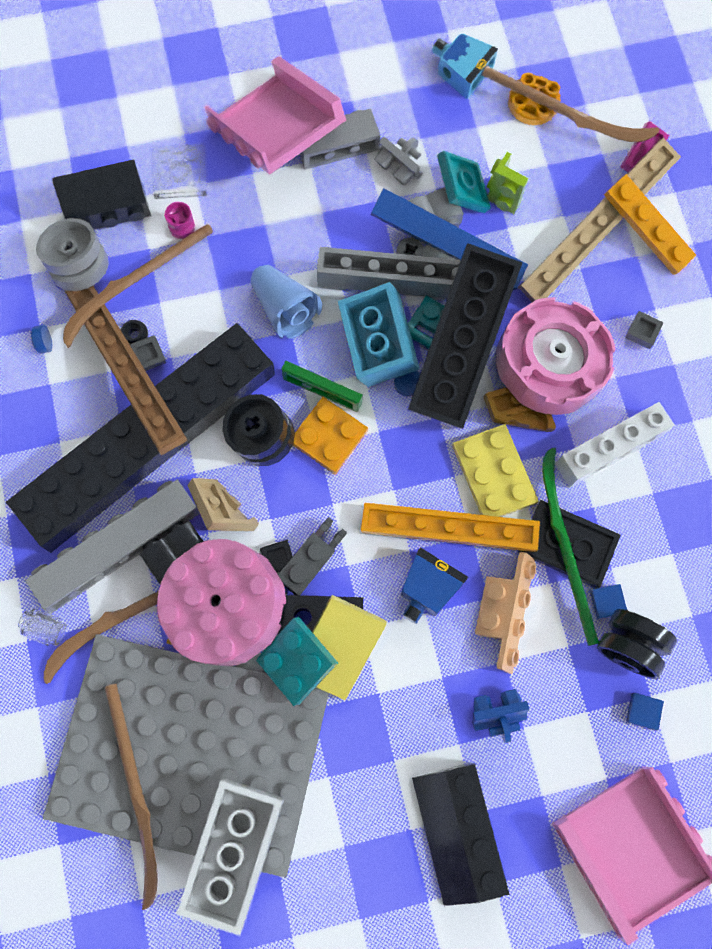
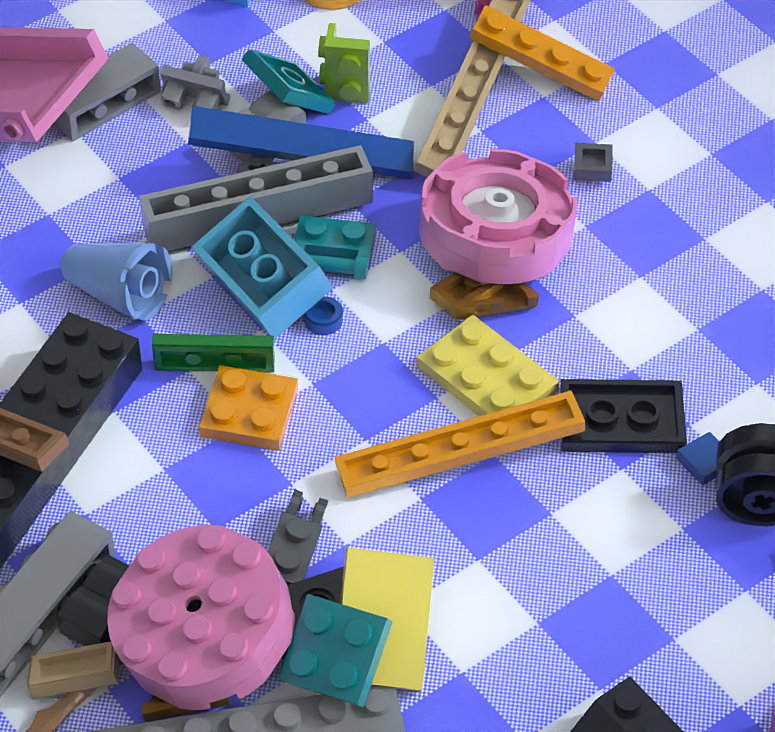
camera: 20 degrees left, 25 degrees down
tan wing [187,478,259,531] -> none
black wheel [222,394,295,466] -> none
torso [400,547,468,624] -> none
black brick [407,243,523,429] -> none
blue hips [472,689,530,743] -> none
light nougat bracket [475,552,536,674] -> none
green piece [542,447,599,646] -> none
white brick [555,402,675,488] -> none
none -> tan tile [27,641,120,699]

